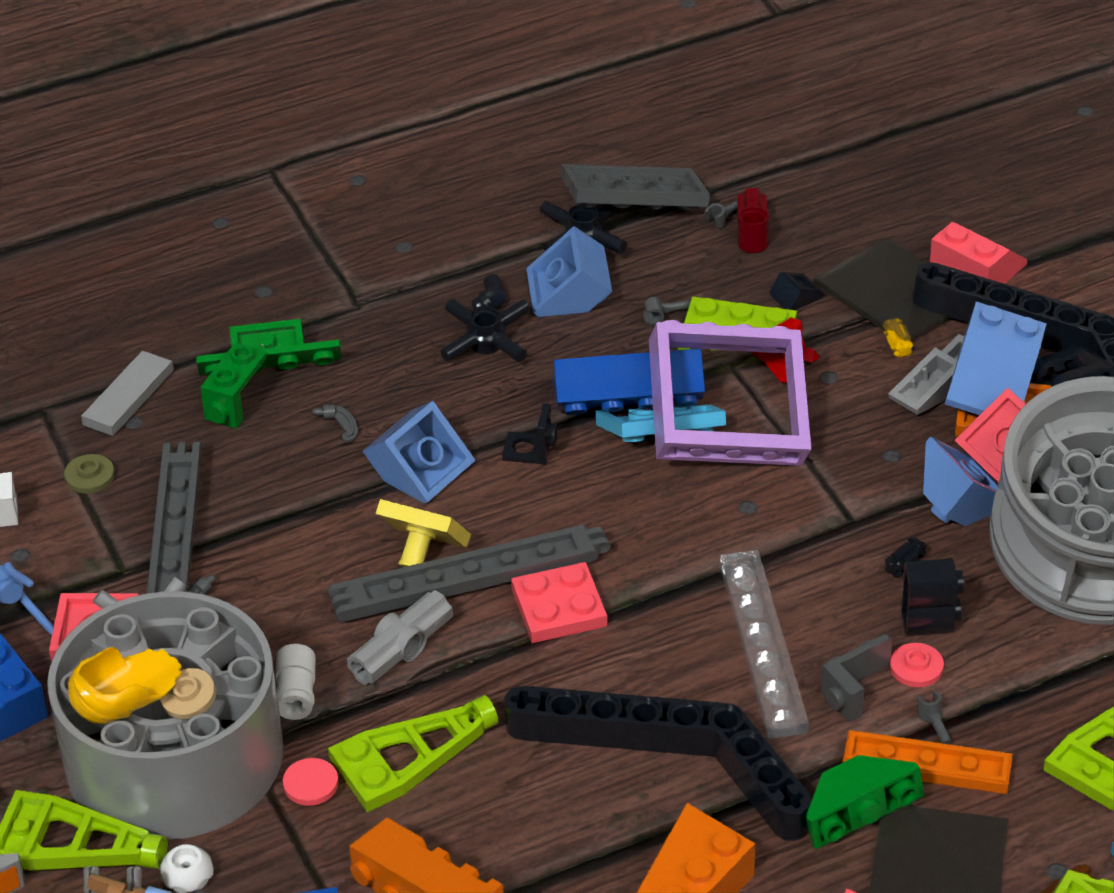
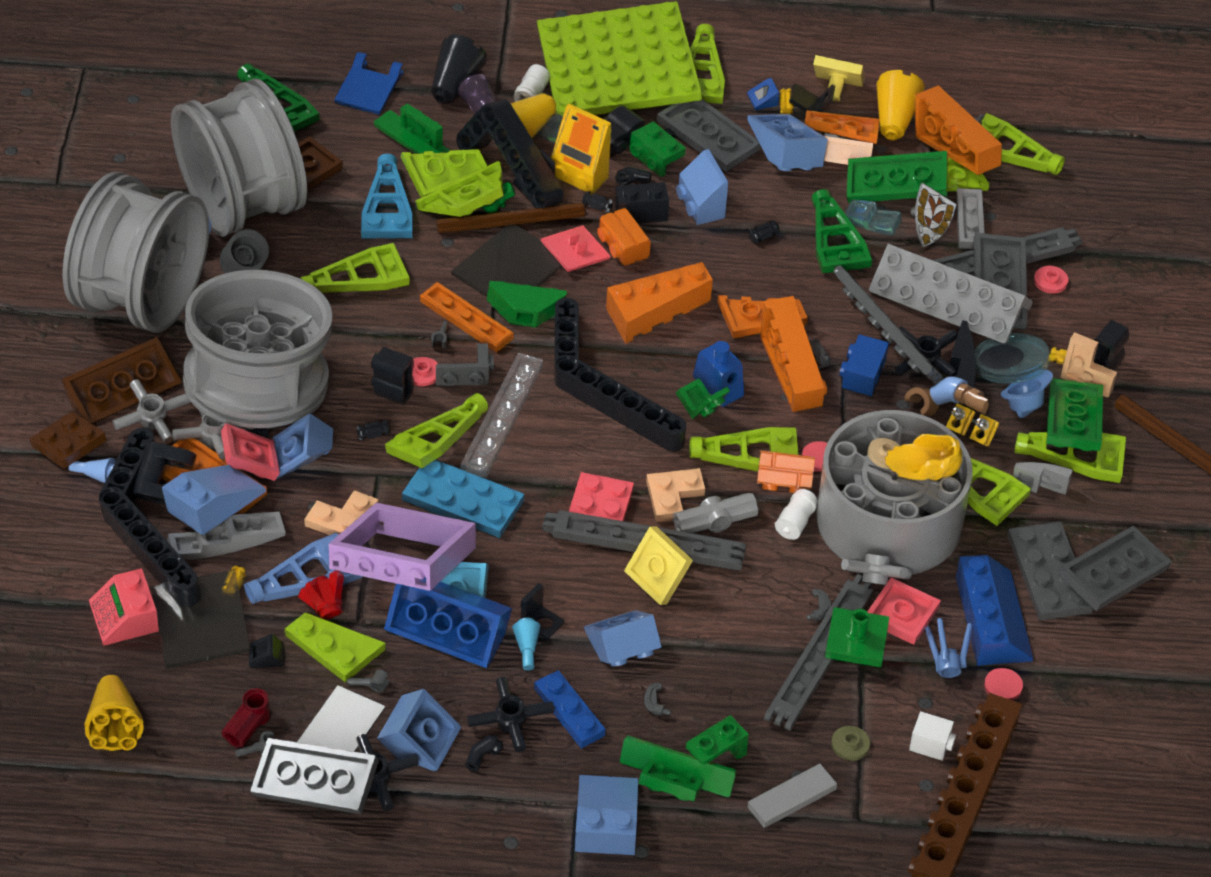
camera: 155 degrees left, 5 degrees up
none -> yellow cone [84,675,144,751]
none -> medium blue plate [244,533,362,604]
none -> white sticker [297,685,385,752]
none -> light nougat plate [304,490,379,535]
none -> lime plate [385,393,488,468]
none -> dark azure plate [402,460,524,538]
none -> medium azure cone [512,618,541,671]
none -> blue plate [534,670,606,748]
none -> medium blue slope [575,775,638,855]
none -> light nougat plate [646,468,705,522]
none -> green bracket [676,378,730,420]
none -> blue torso [693,341,744,407]
none -> orange brick [757,450,815,493]
none -> green tile [825,607,889,668]

